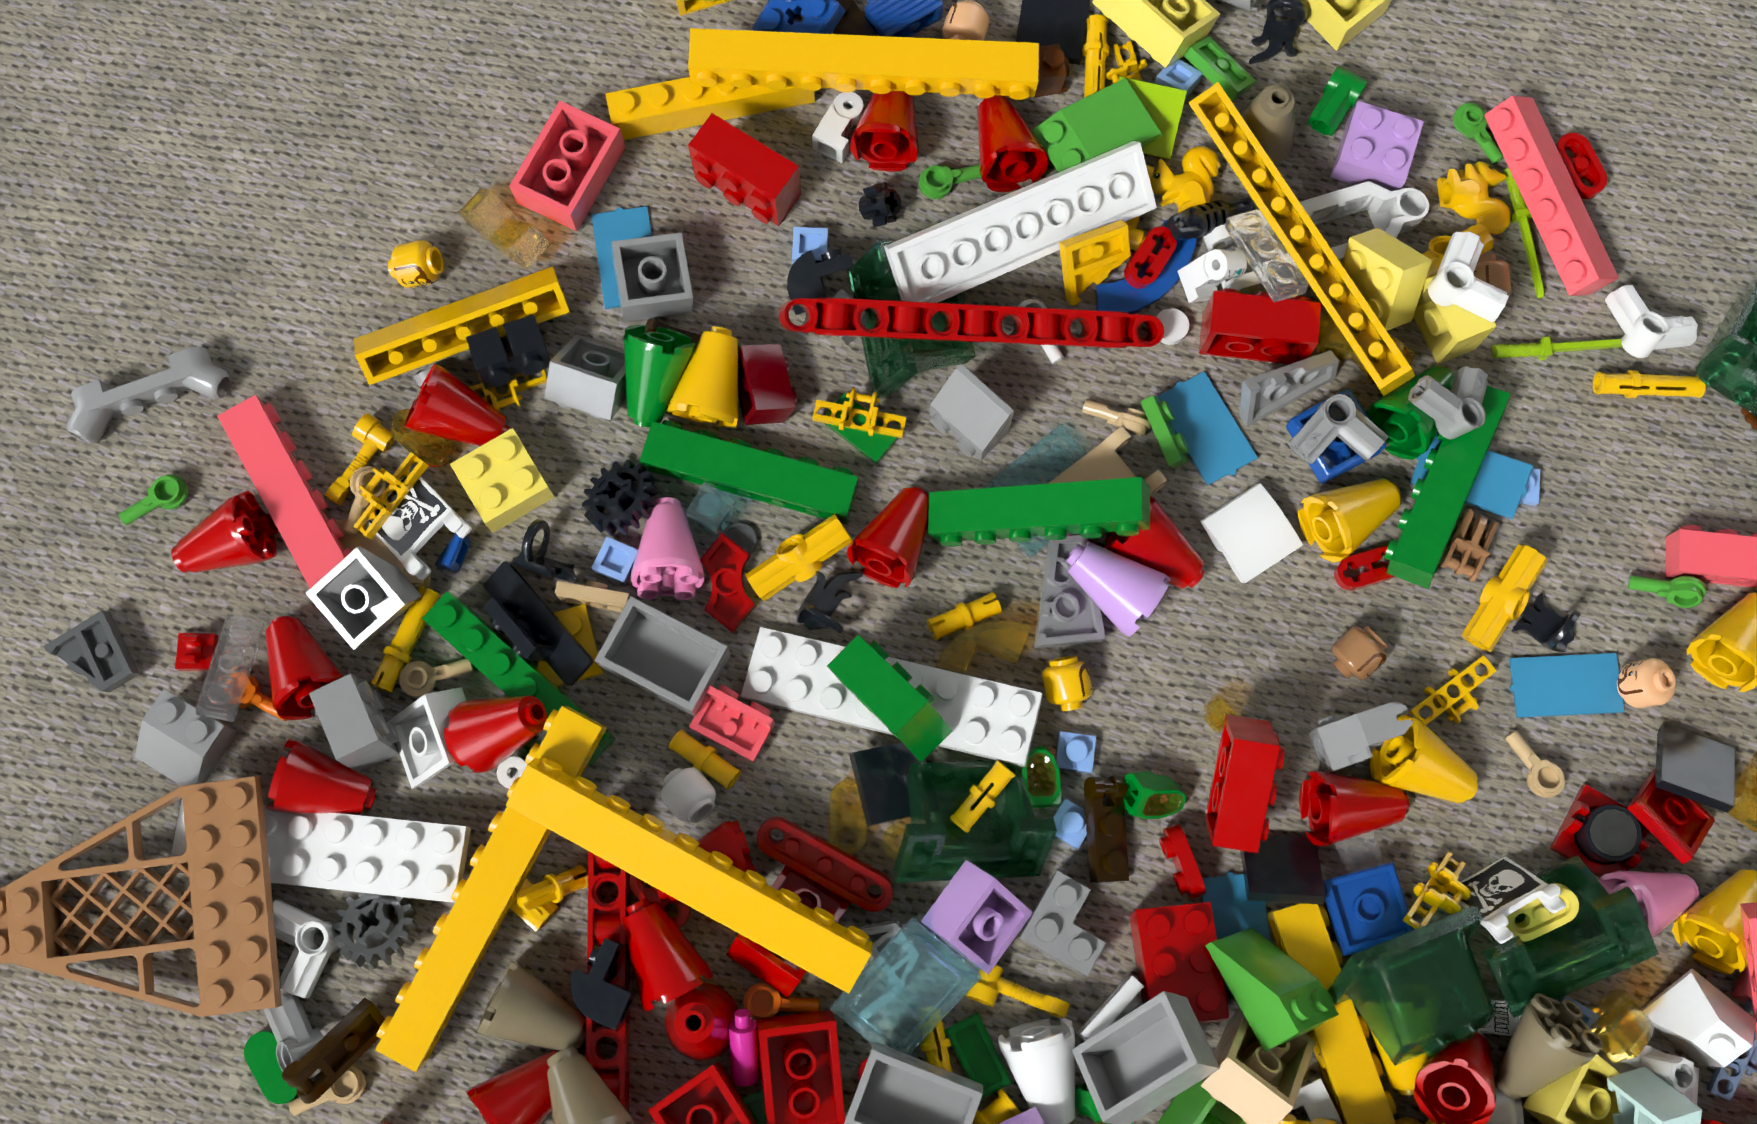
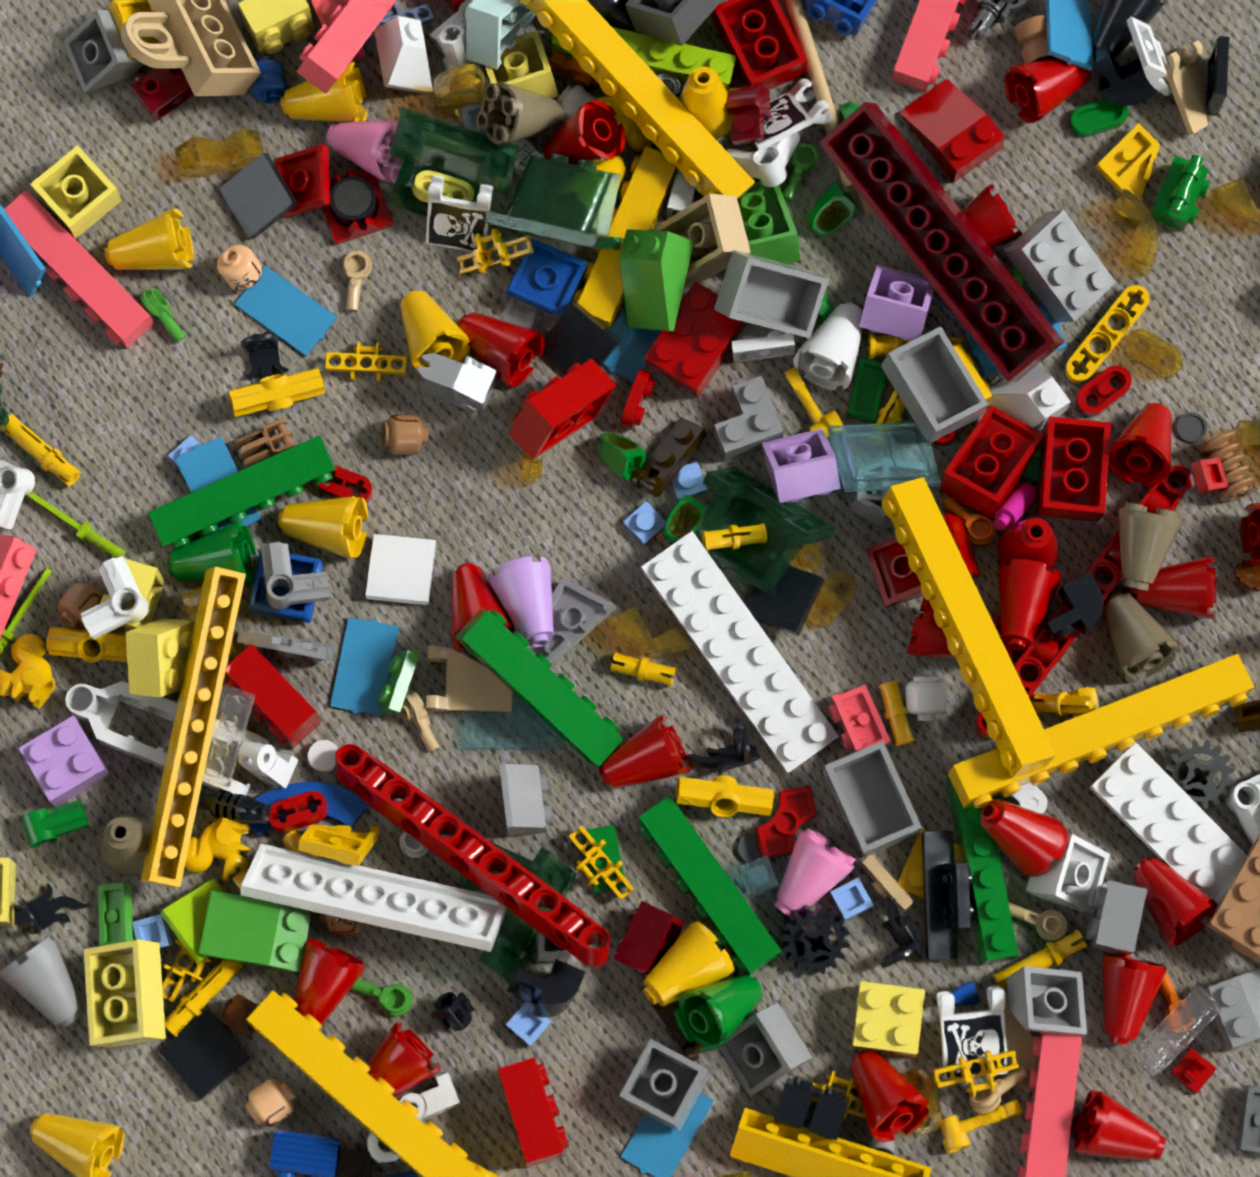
camera: 140 degrees left, 0 degrees up
red plate [756,816,894,912] -> none
green wedge [827,635,953,762] -> none
yellow head [1042,655,1093,711] -> none
light grey piece [1408,366,1488,439] -> none

